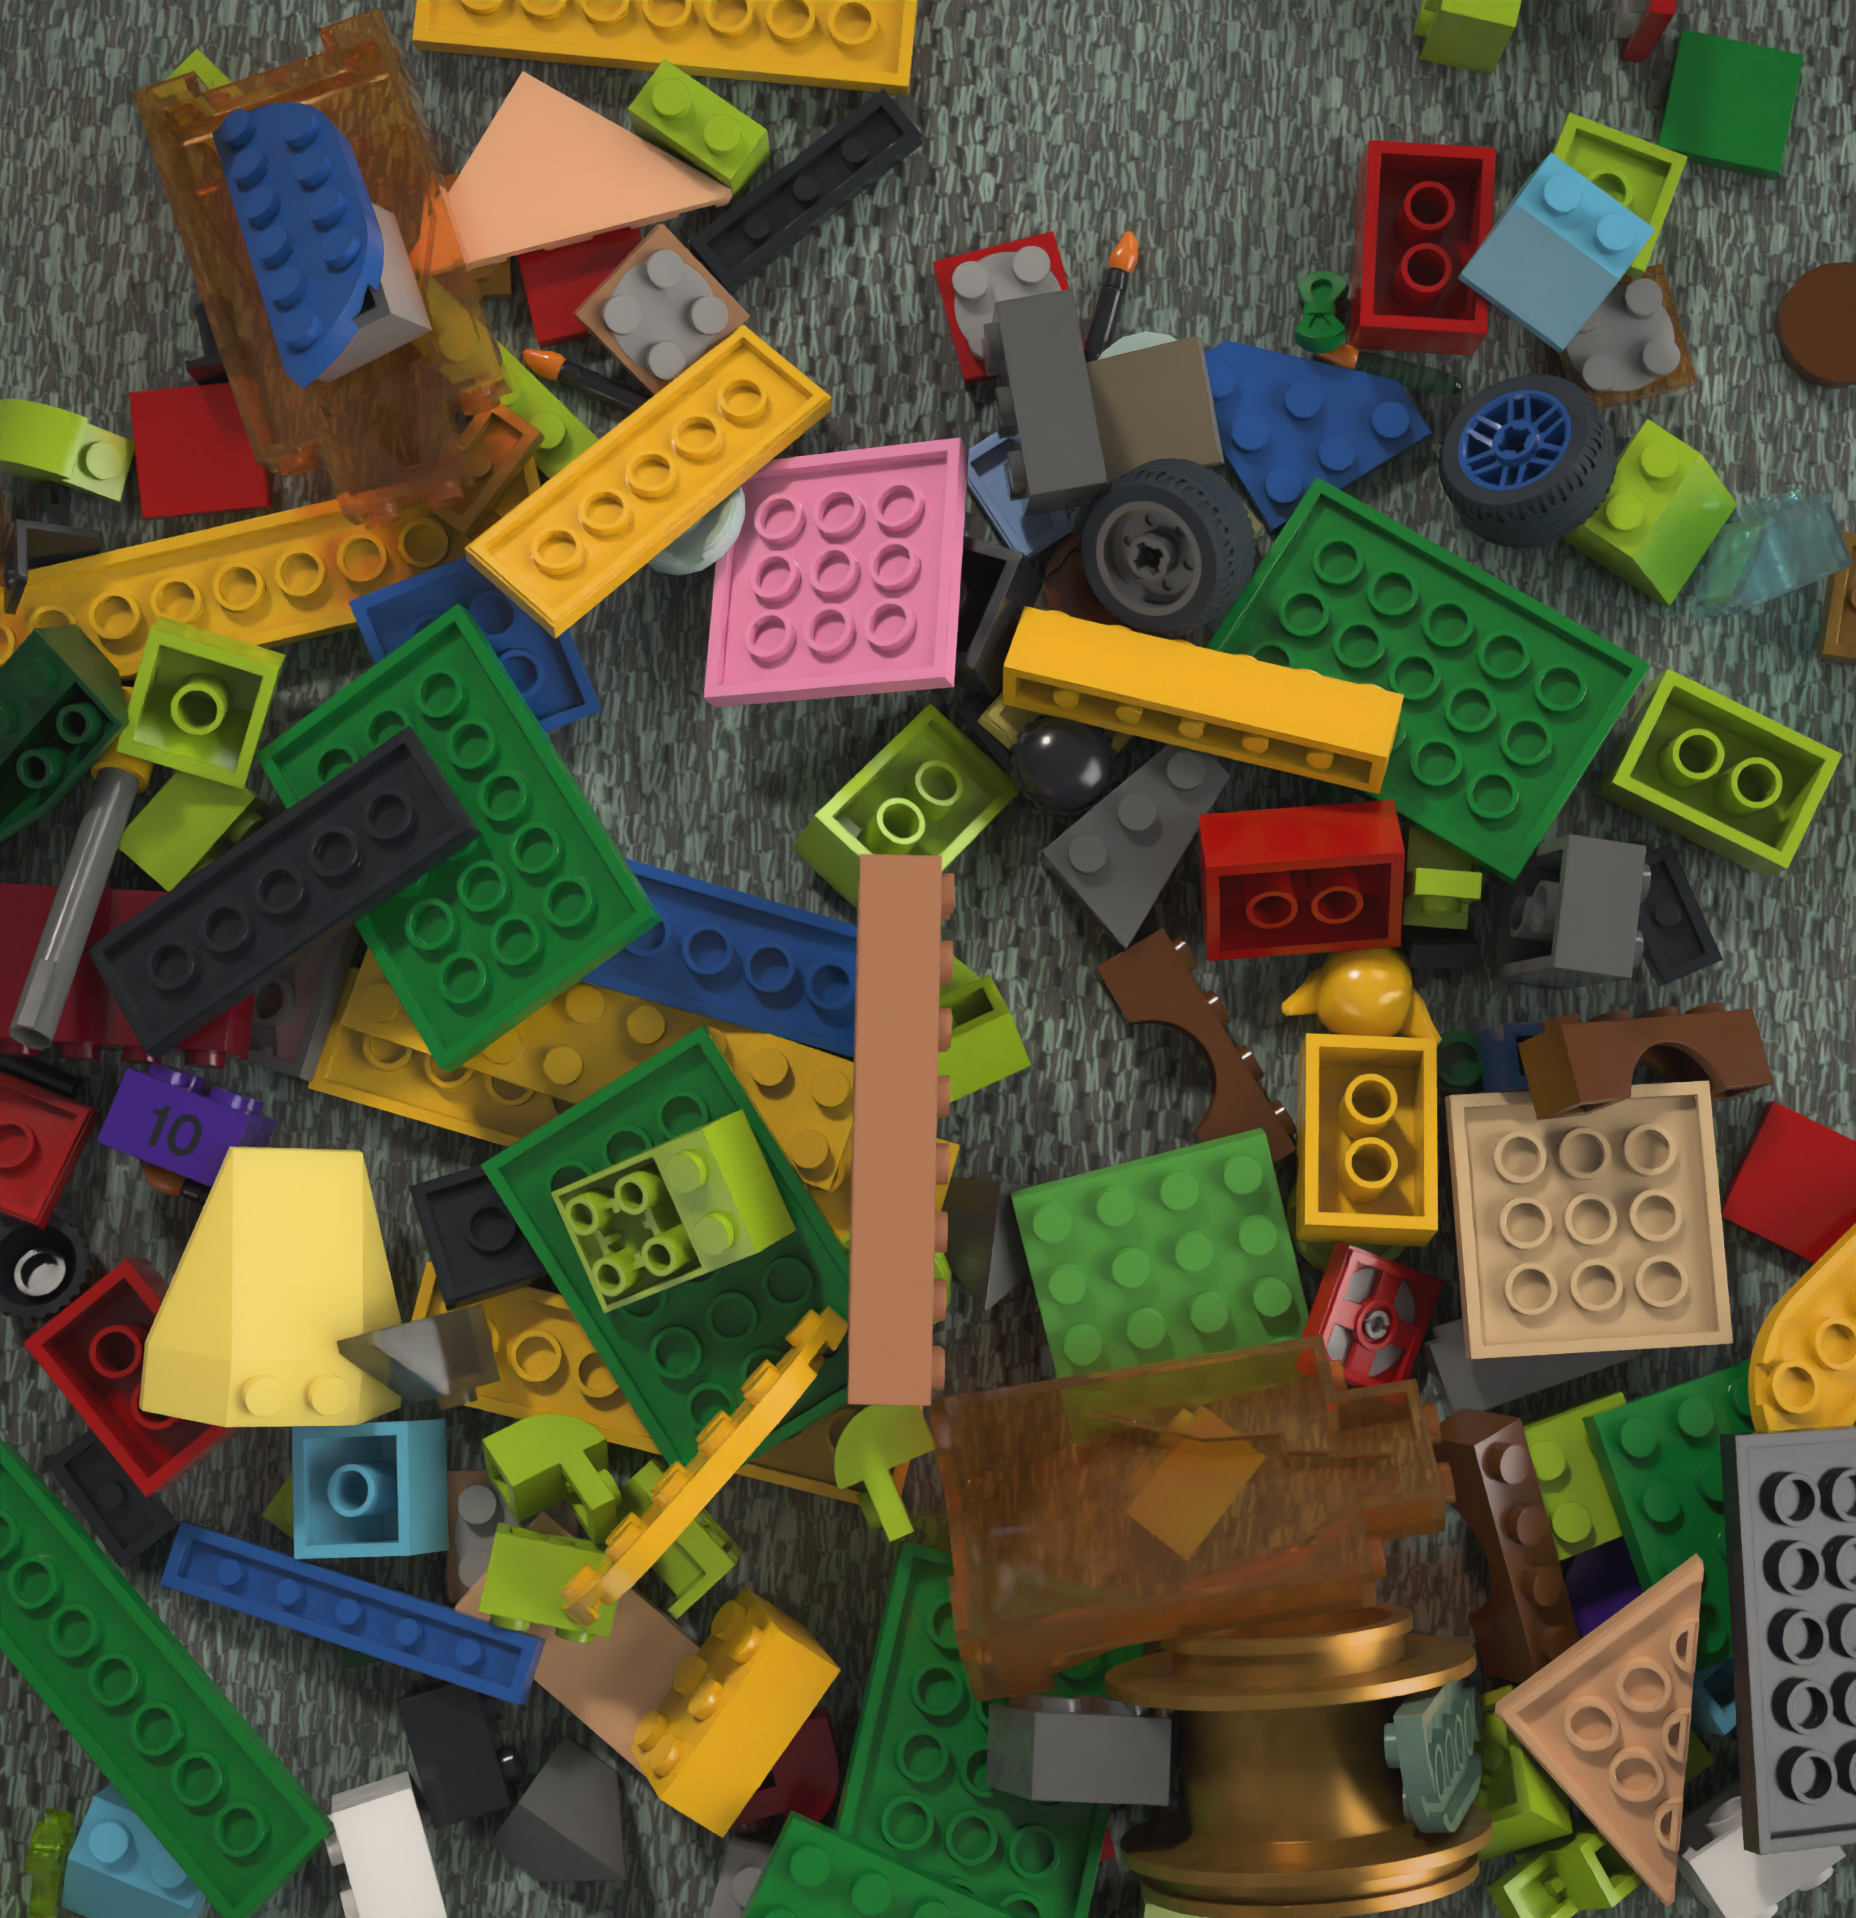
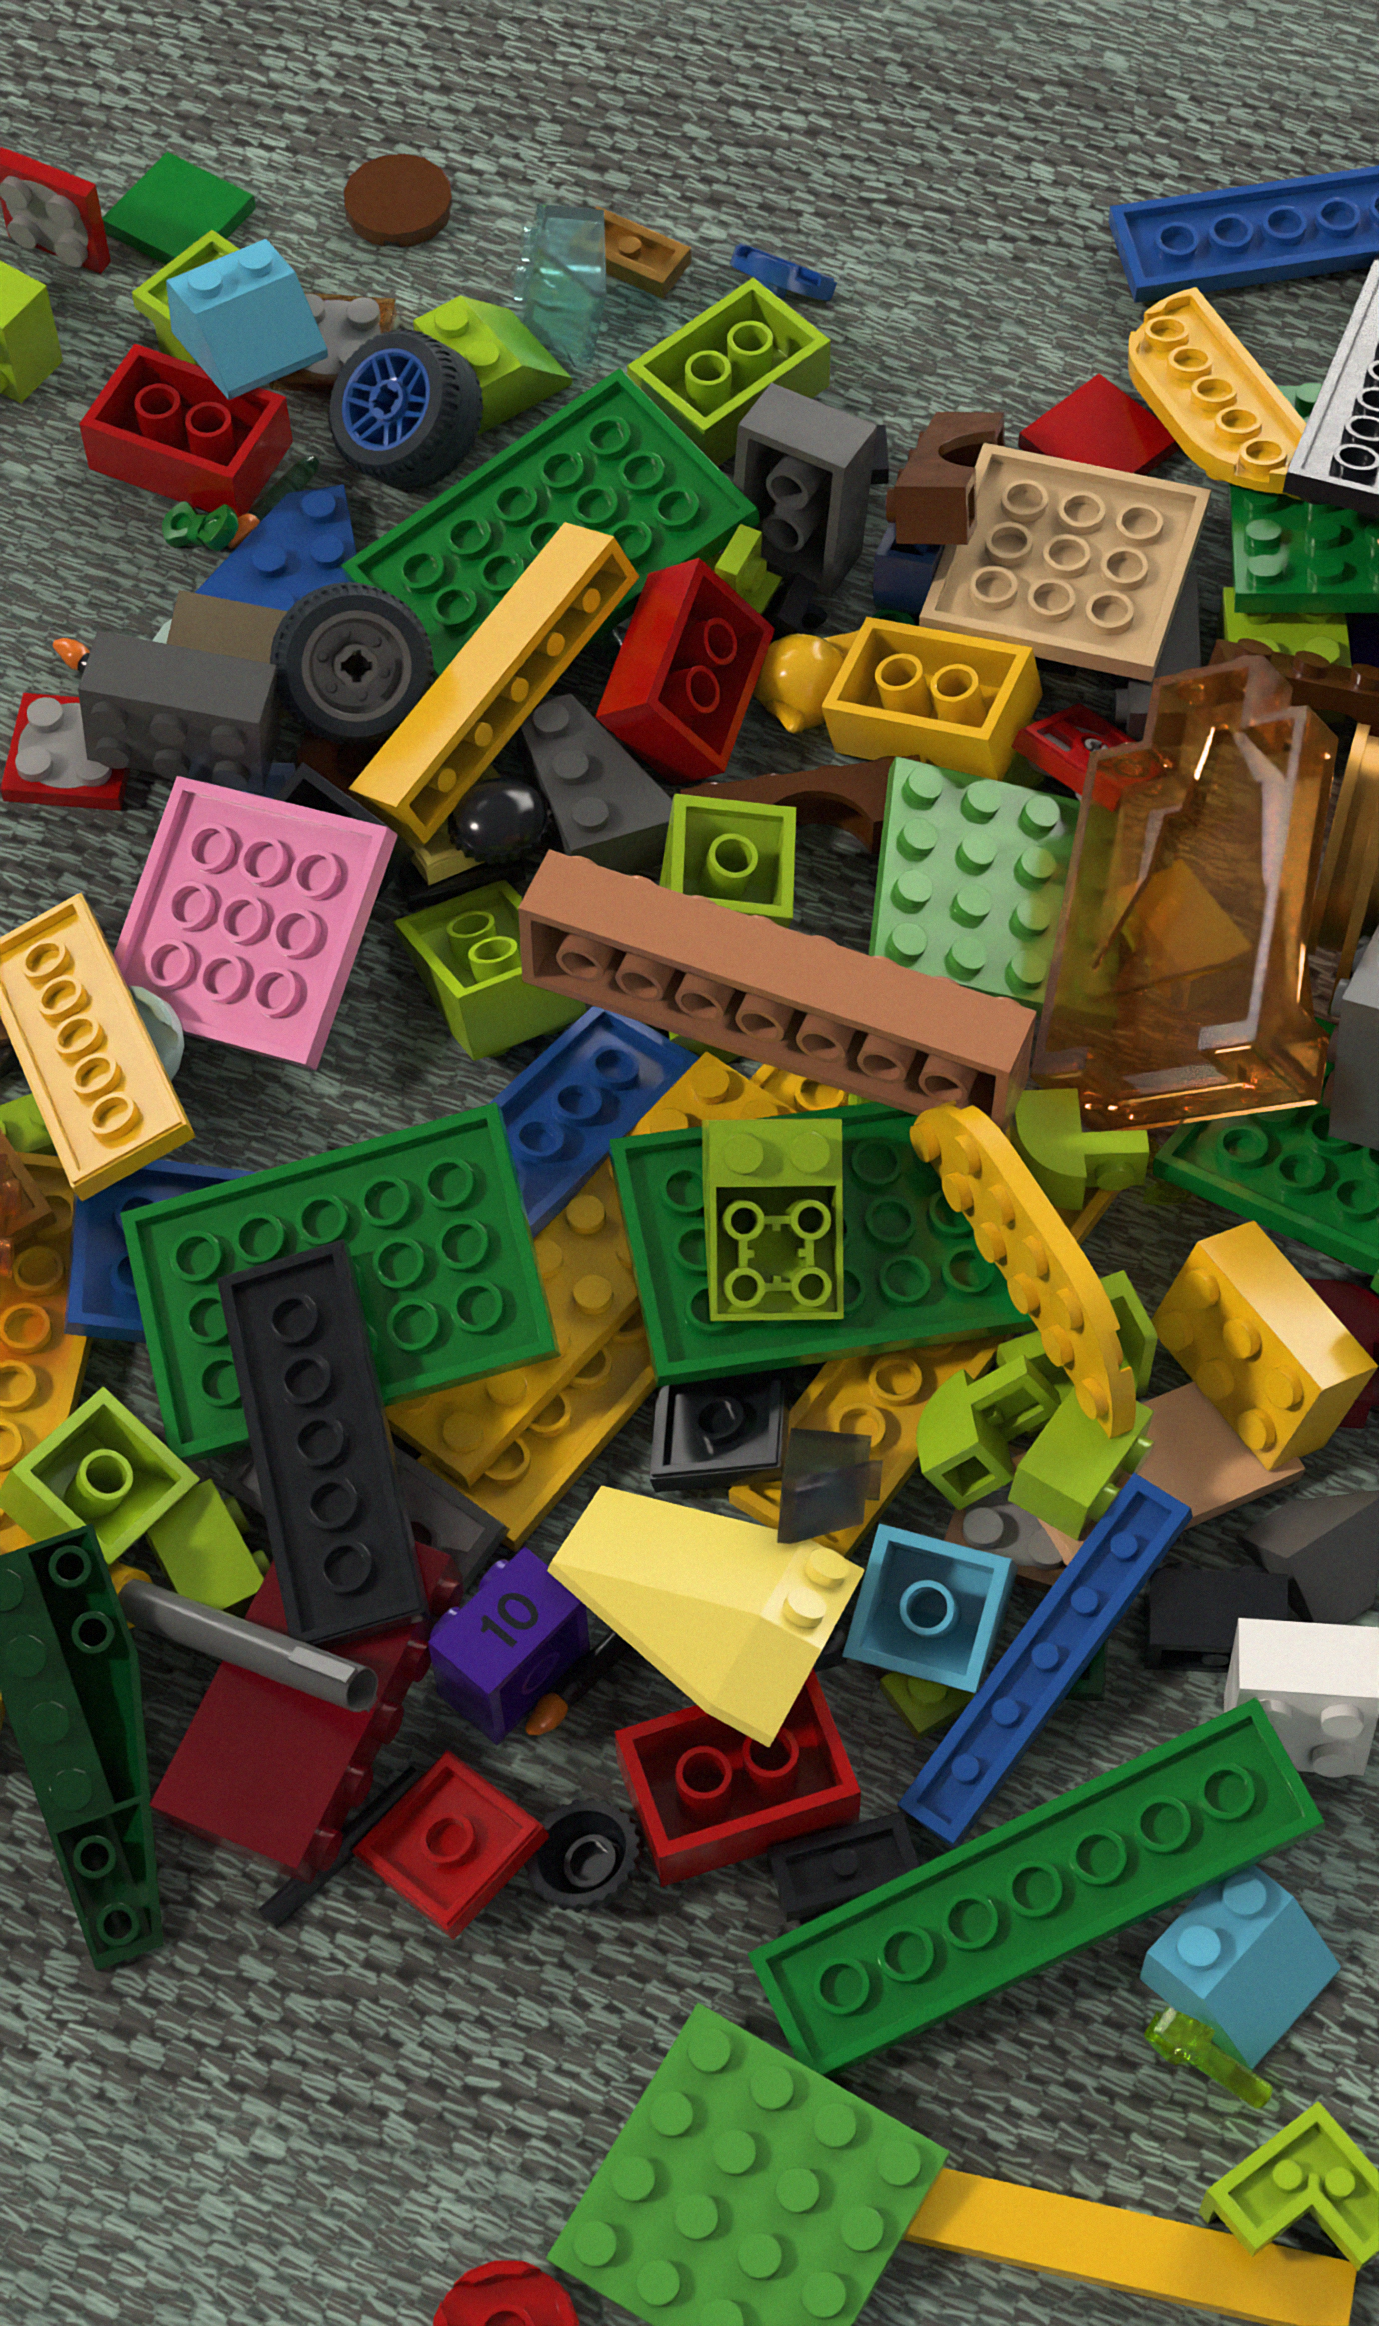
camera: 65 degrees left, 25 degrees down
none -> lime slope [660,793,796,928]

